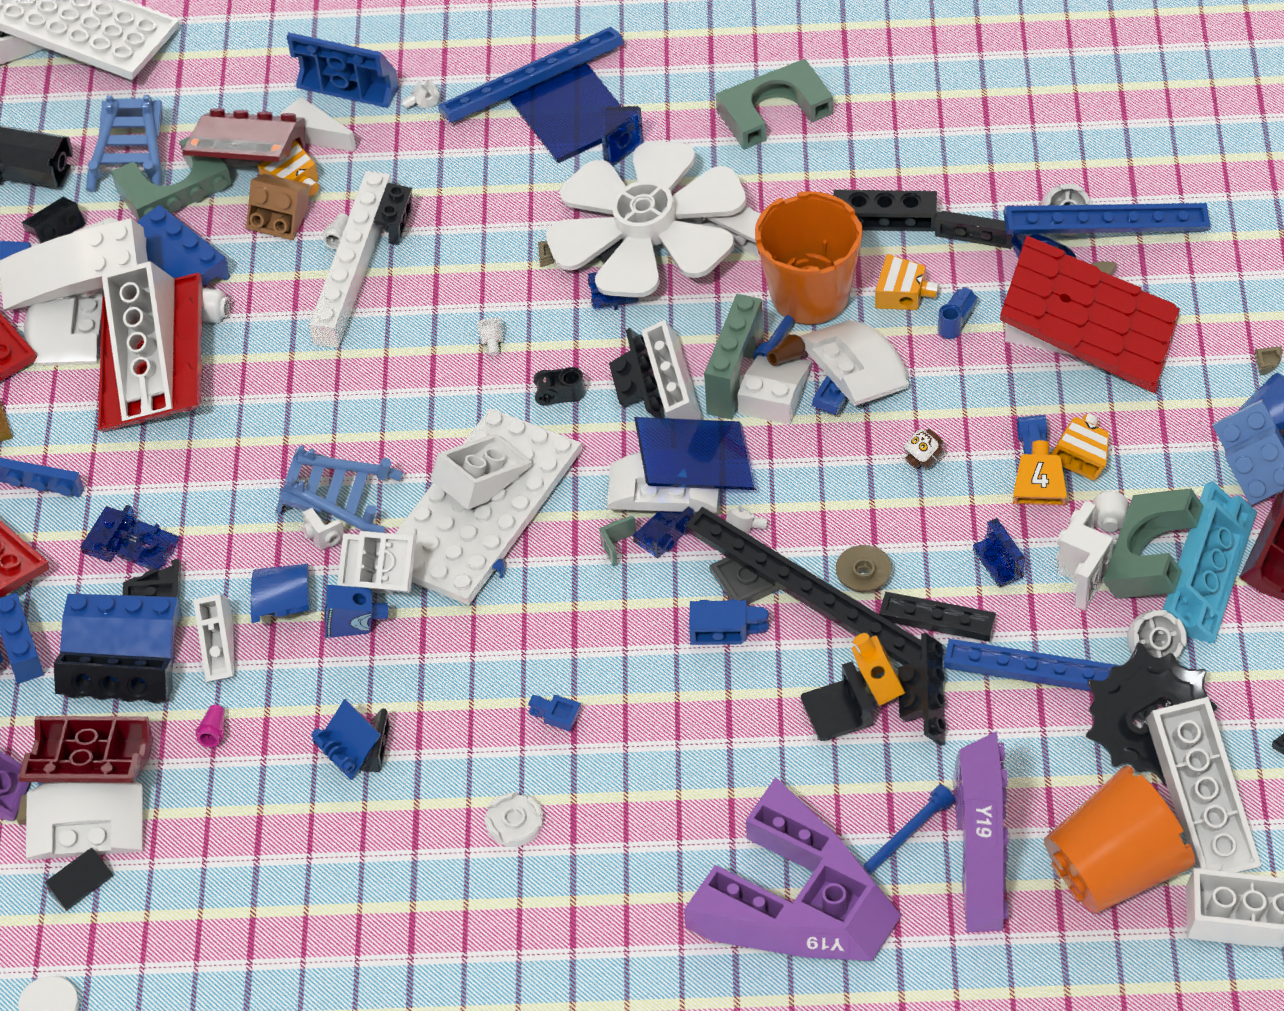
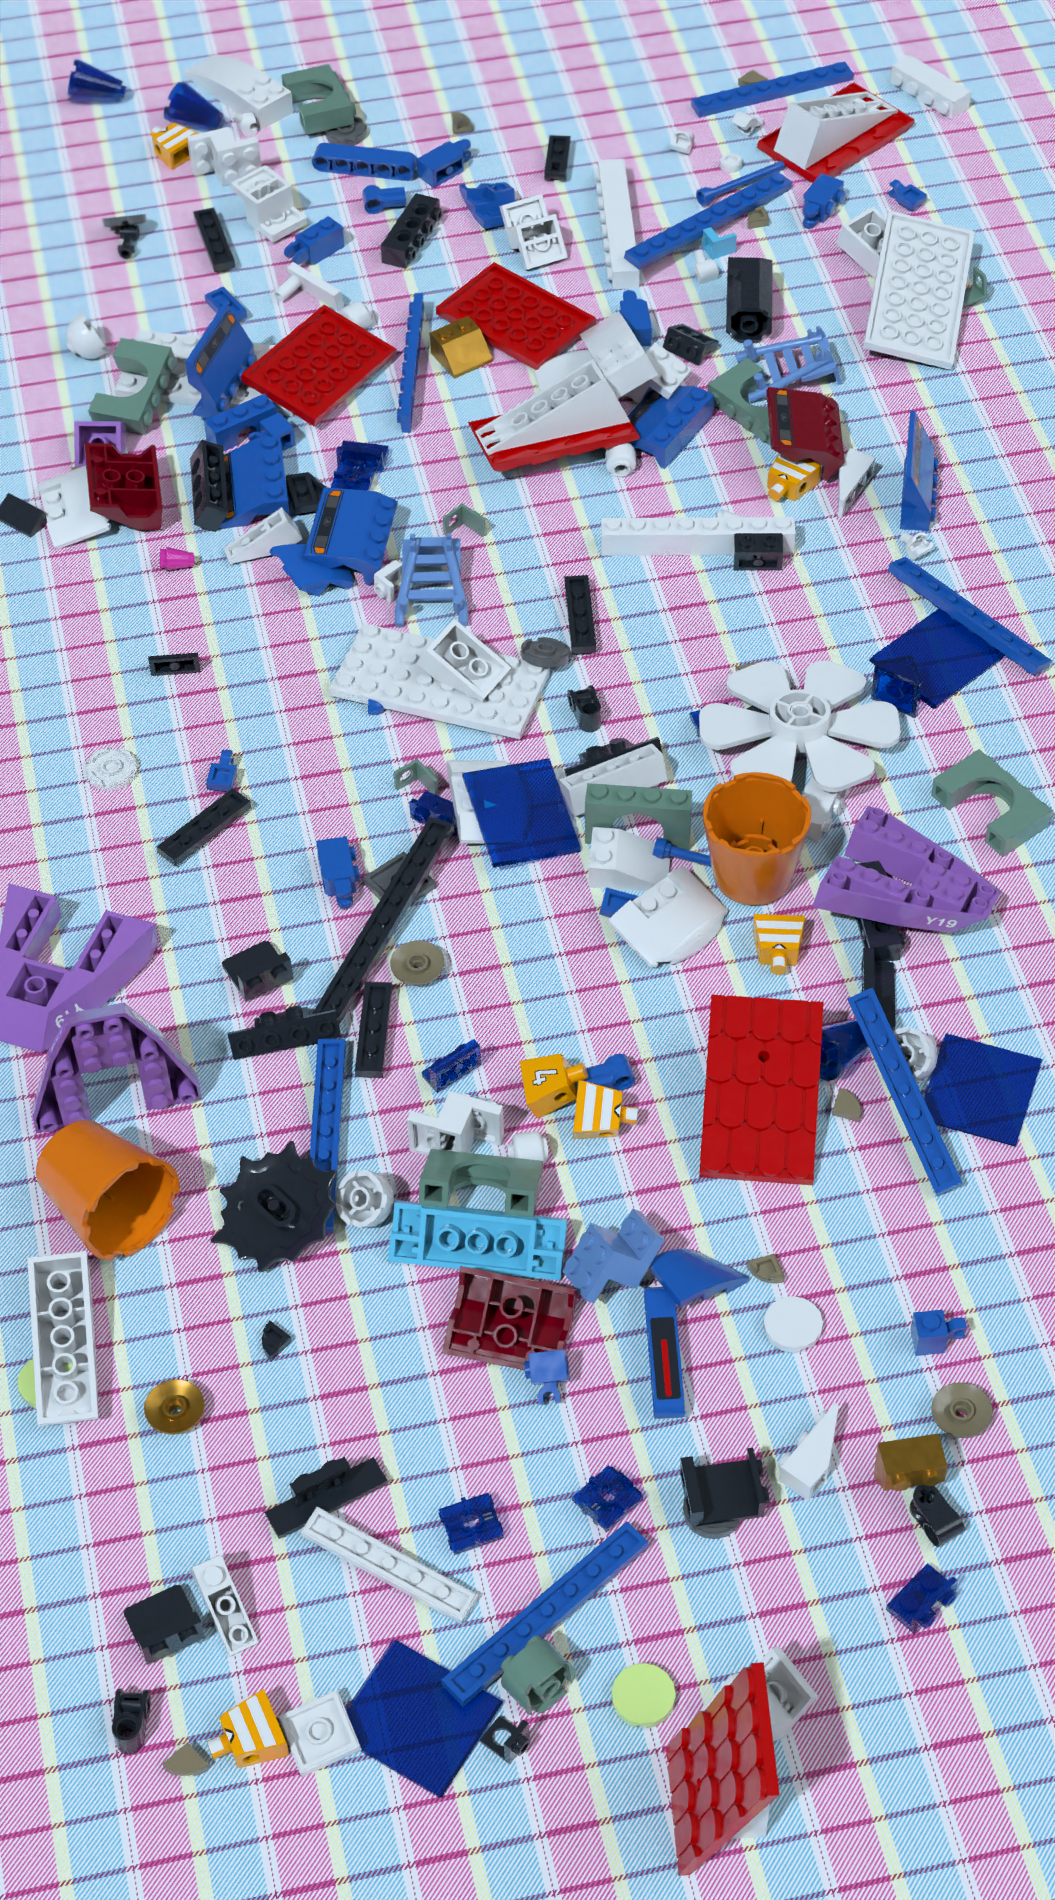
camera: 75 degrees right, 0 degrees up
medium nougat slope [246,174,310,240] -> none
blue hinge [311,699,381,780] -> none
blue torso [324,585,388,638] -> none
white bracket [337,531,417,594] -> none
white piece [477,318,503,356] -> none
white piece [726,505,767,534] -> none
reddish brown cone [767,334,805,366] -> none
light orange torso [851,633,905,706] -> none
head [903,428,944,469] -> none
blue piece [938,287,978,339] -> none
white slope [1146,697,1262,873] -> none
none -> black plate [156,788,251,867]
none -> blue brick [248,412,296,452]
none -> blue piece [303,487,398,586]
none -> sand green bracket [443,503,486,537]
none -> dark grey tile [520,637,570,668]
none -> black plate [564,575,596,654]
none -> medium lavender piece [812,805,1001,933]
none -> clear blue piece [924,1033,1042,1147]

